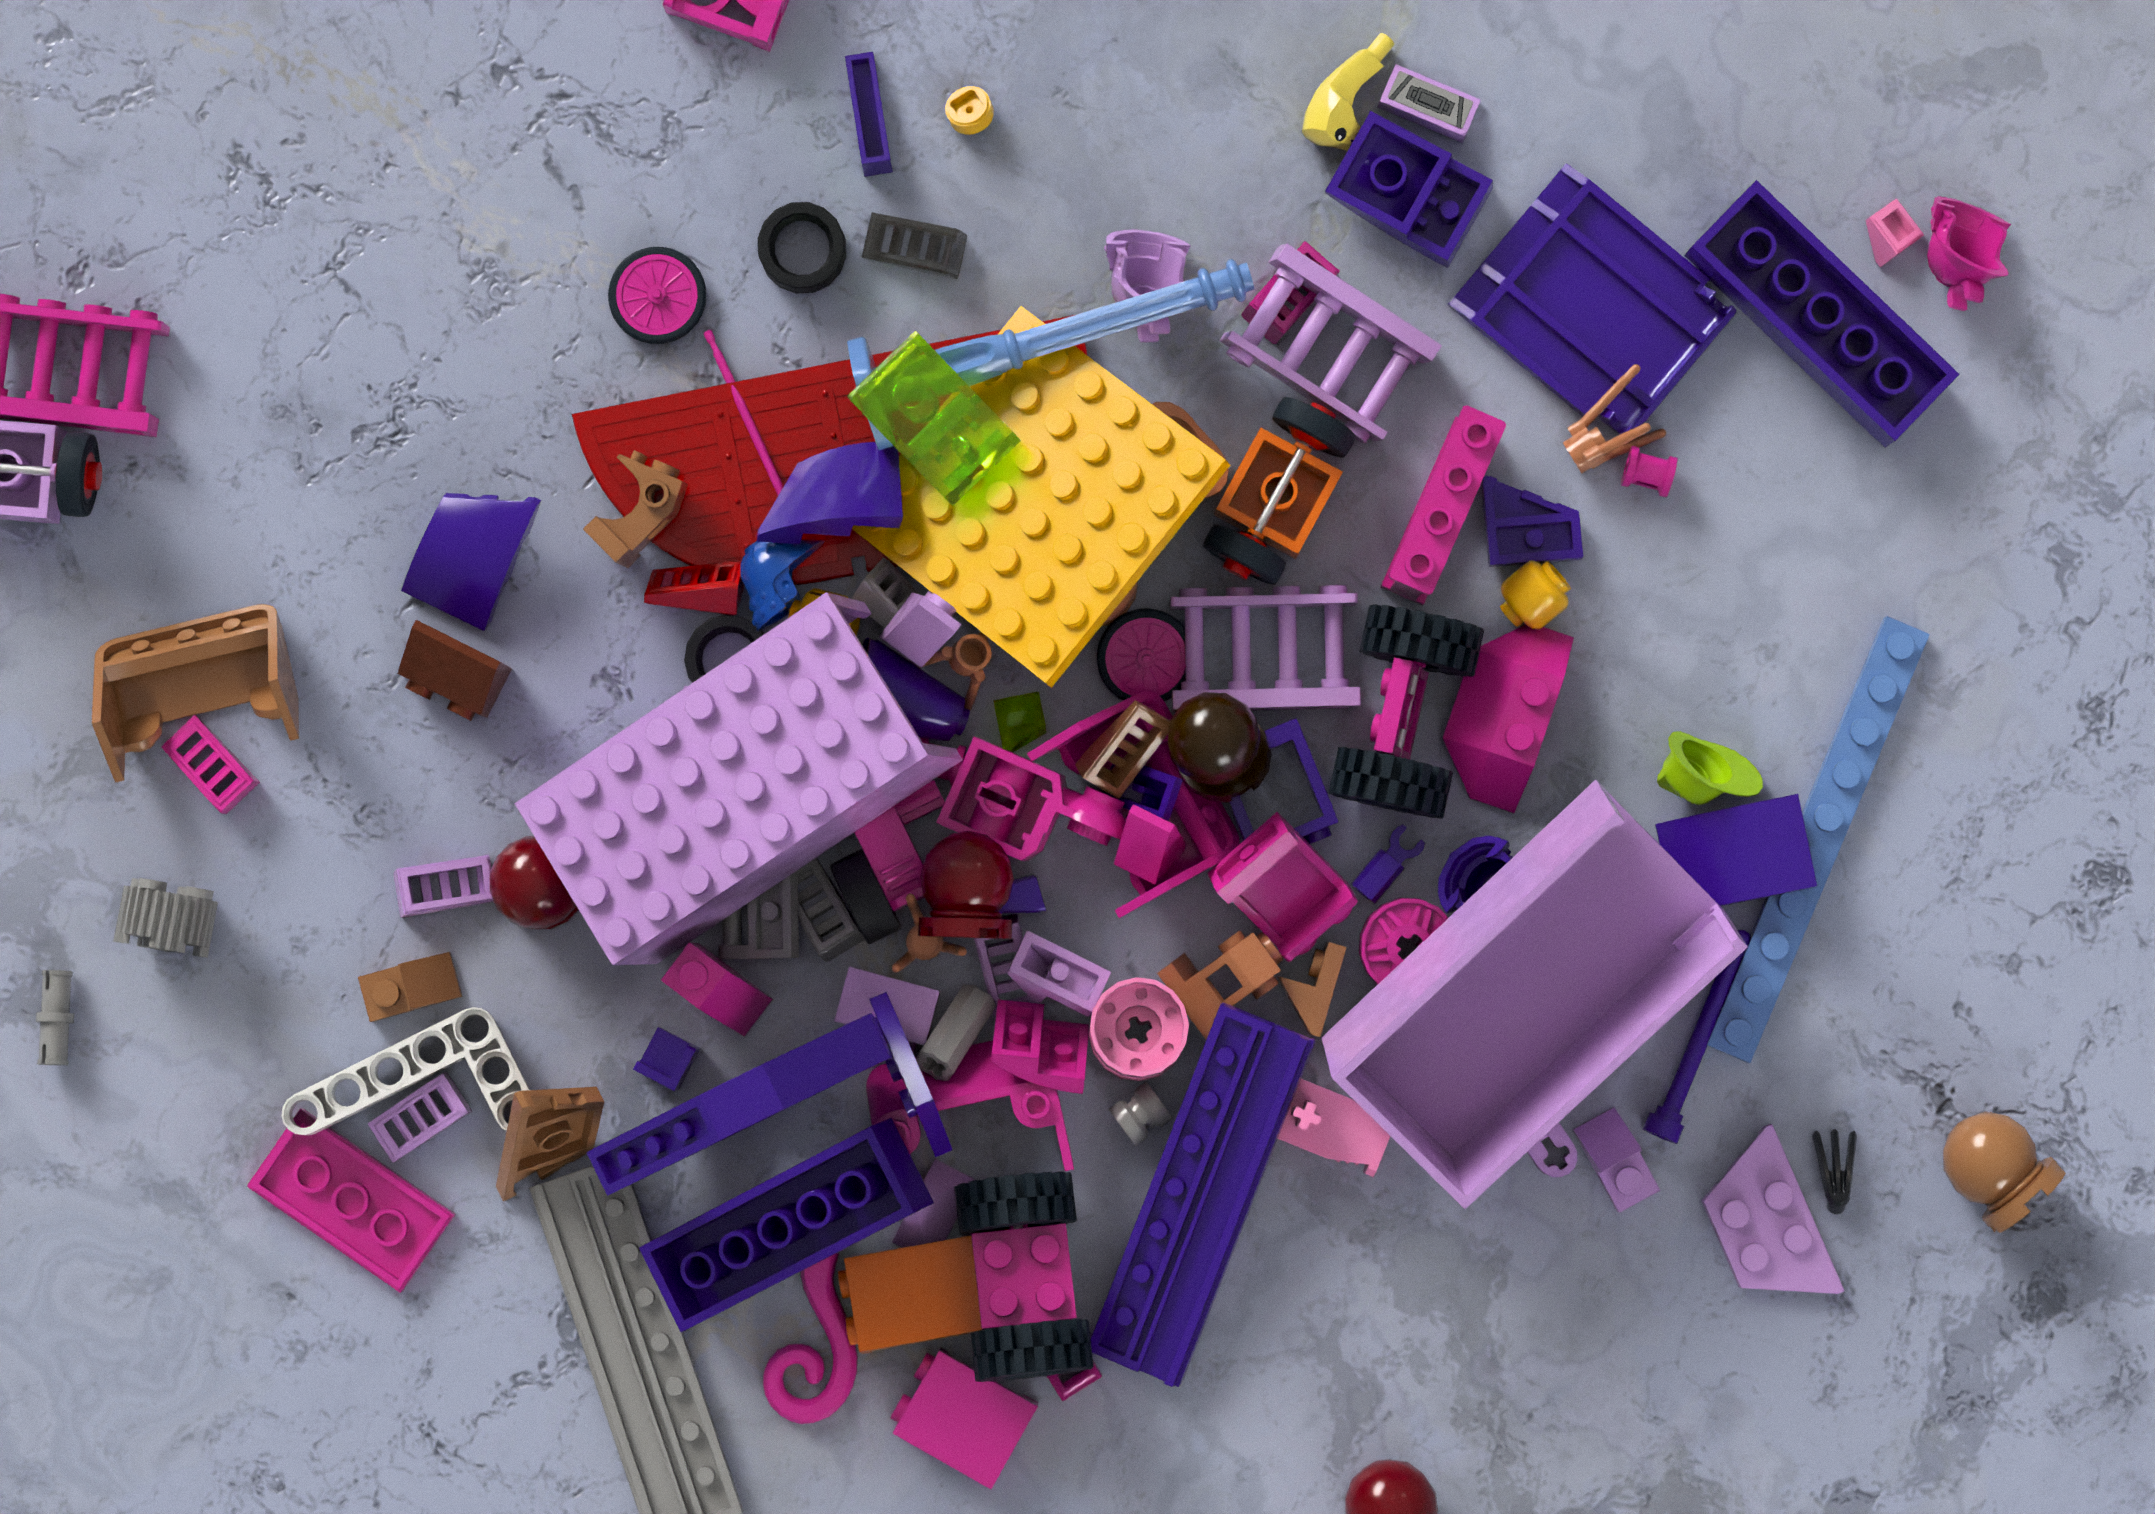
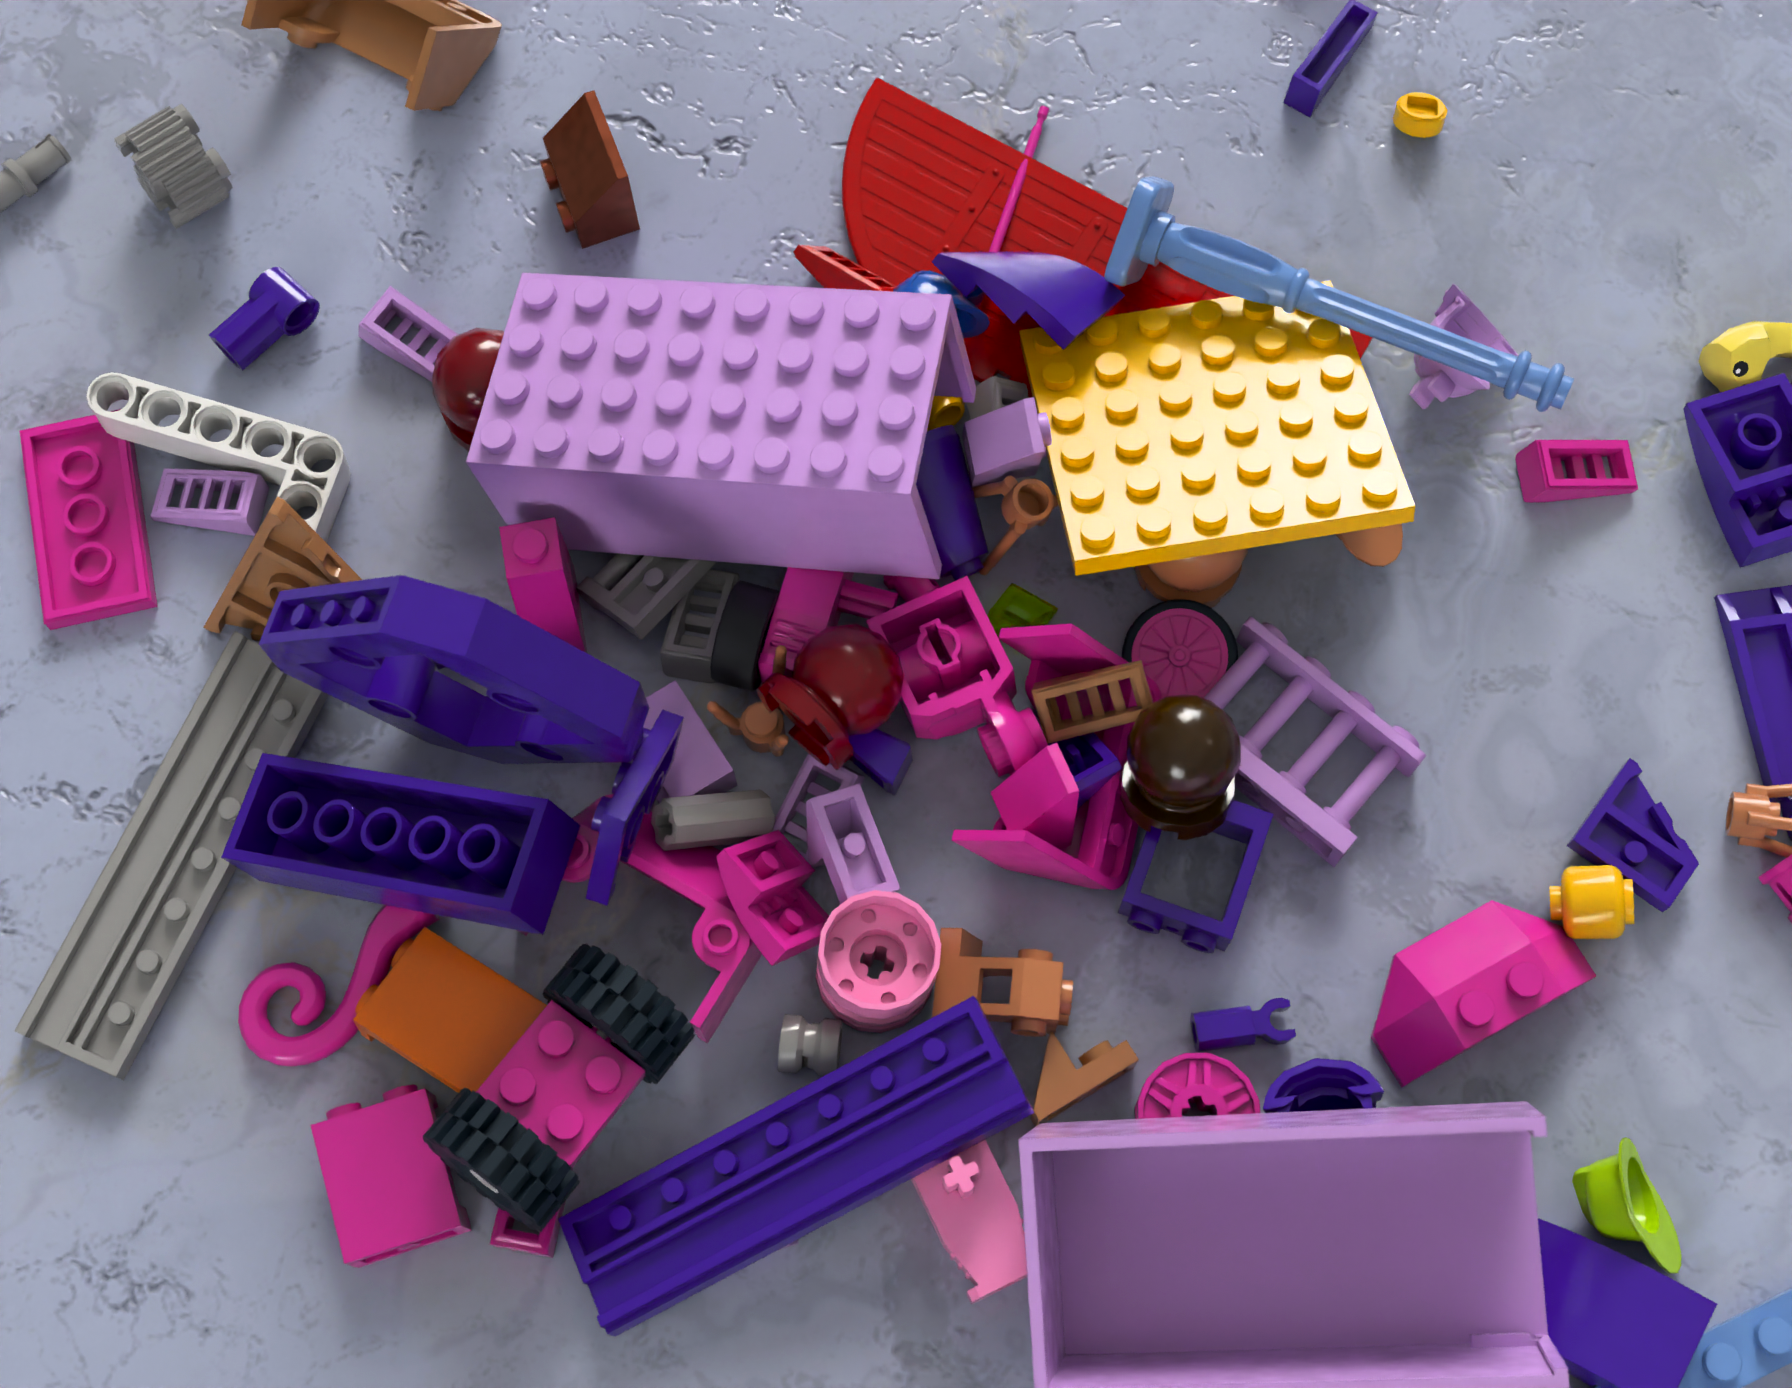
camera: 45 degrees right, 15 degrees down
dark pink slope [161,715,260,814] -> none
medium nougat slope [358,952,463,1022] -> none
dark purple slope [401,493,541,631] -> none
medium nougat tile [583,450,688,568] -> none
dark pink wheel [608,247,706,344] -> none
black tyre [757,202,846,294] -> none
clear neon green slope [847,330,1021,506] -> none
clear smoke slope [862,212,967,279] -> none
lavender slope [892,1159,976,1248] -> none
brick [1203,397,1356,585] -> none
dark pink panel [1207,812,1358,962] -> none
lavender fence [1219,244,1442,444] -> none
black plate [1328,604,1484,819] -> none
dark pink fence [1380,405,1506,606] -> none
none -> dark purple piece [209,267,320,370]

